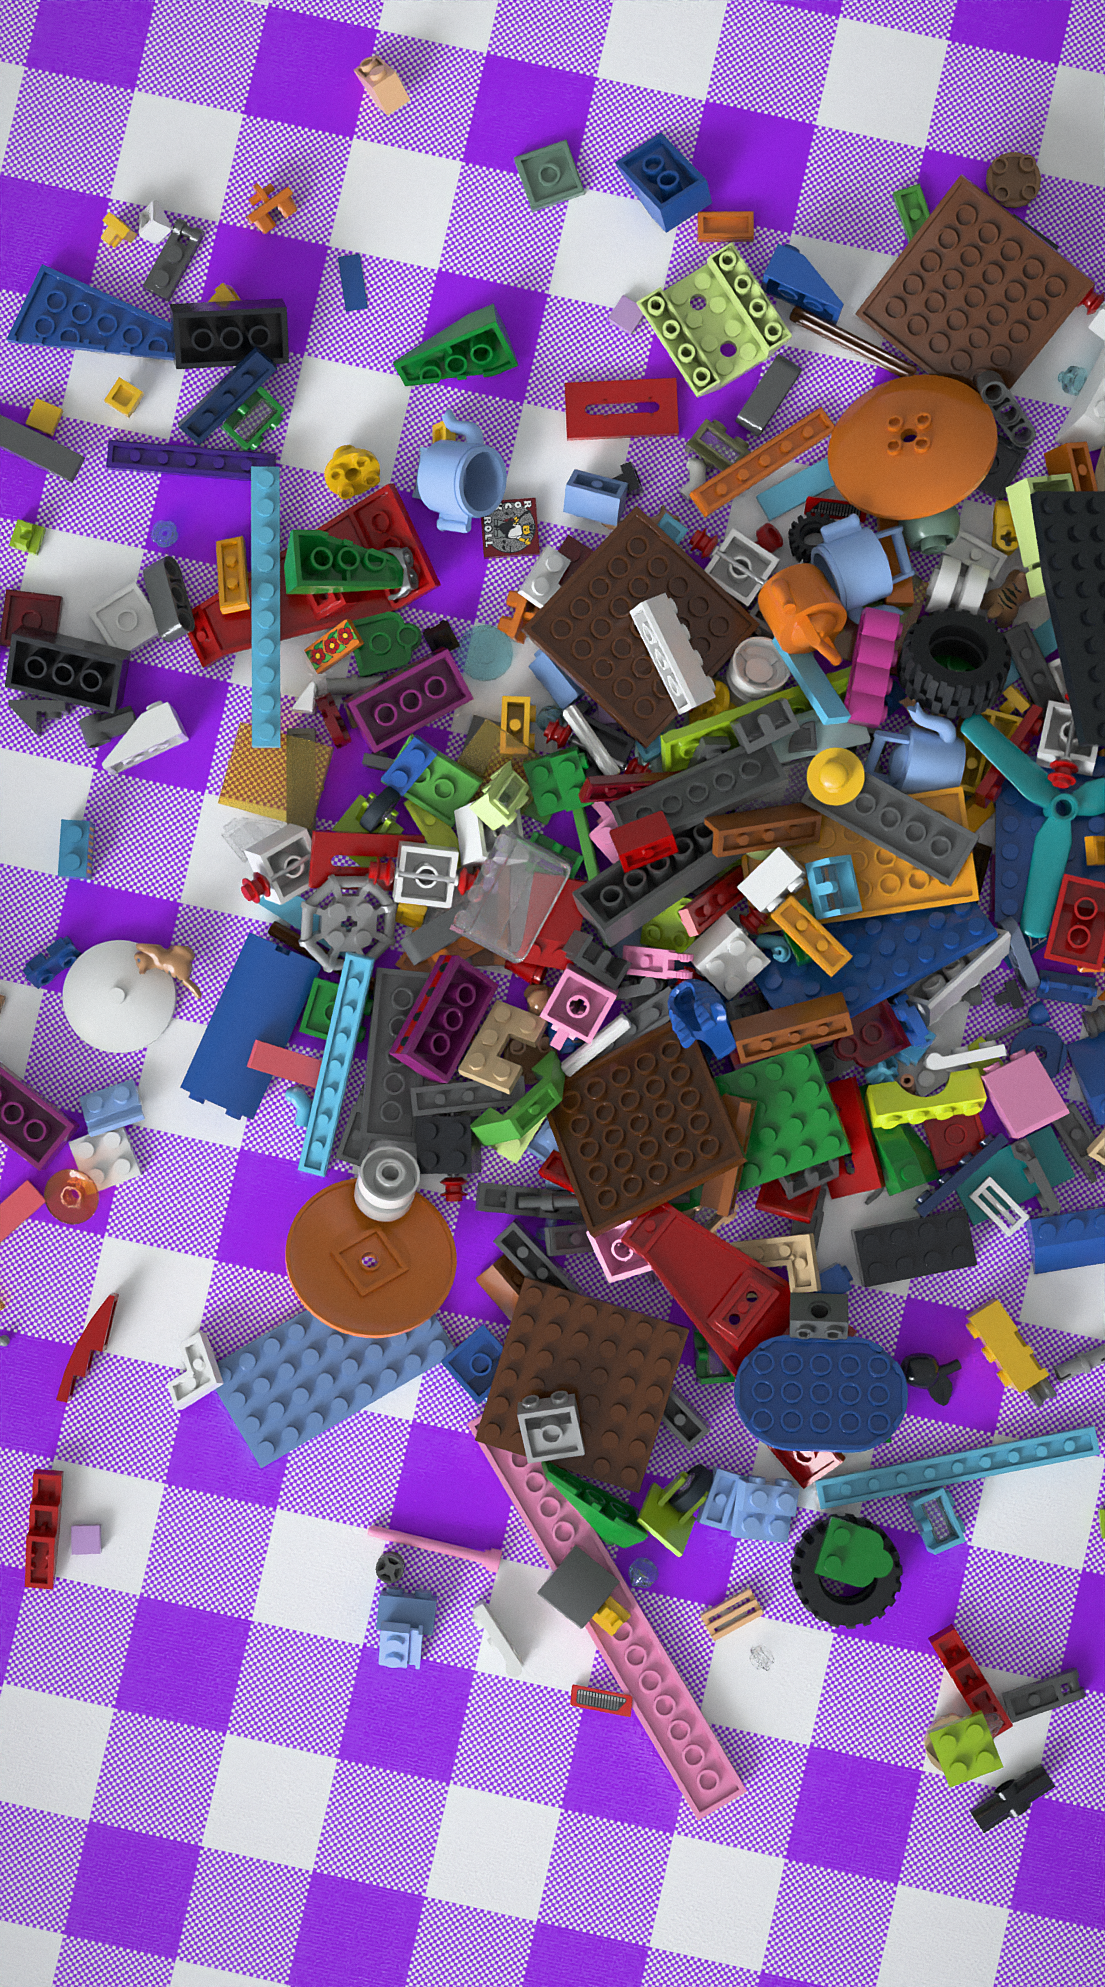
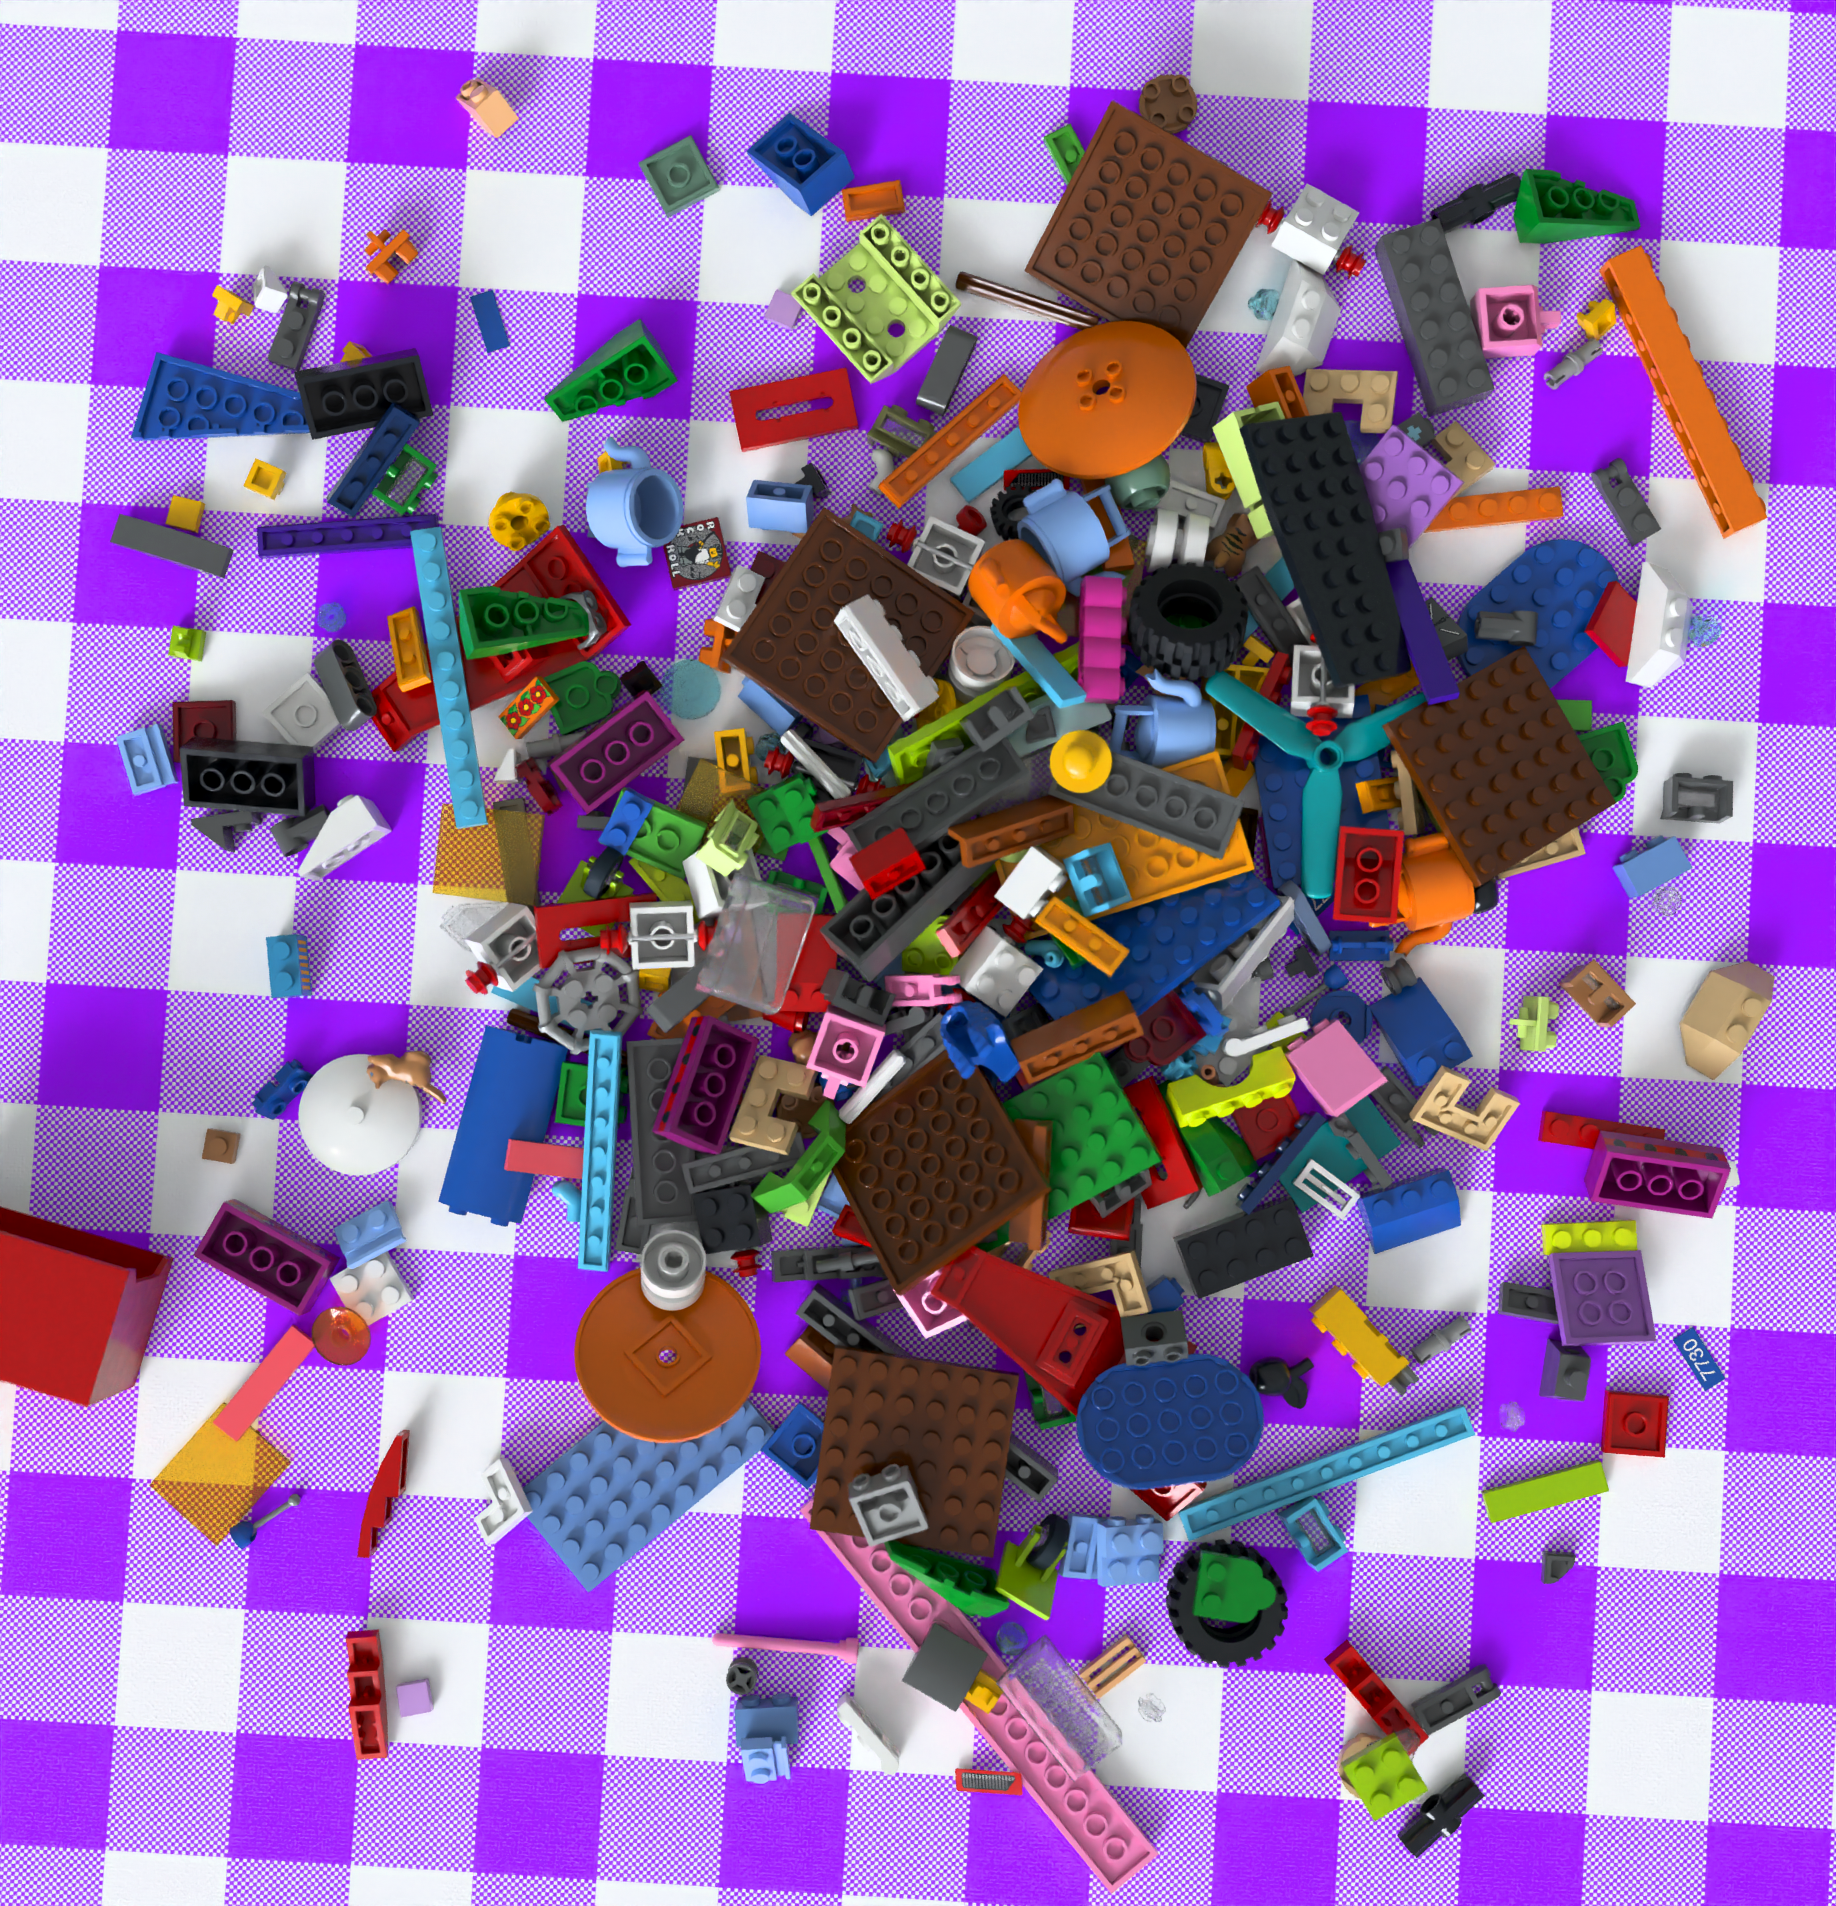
camera: 15 degrees left, 0 degrees up
blue slope [761,244,844,325] -> none
dark grey beam [976,370,1036,447] -> none
none -> clear slope [996,1634,1122,1782]

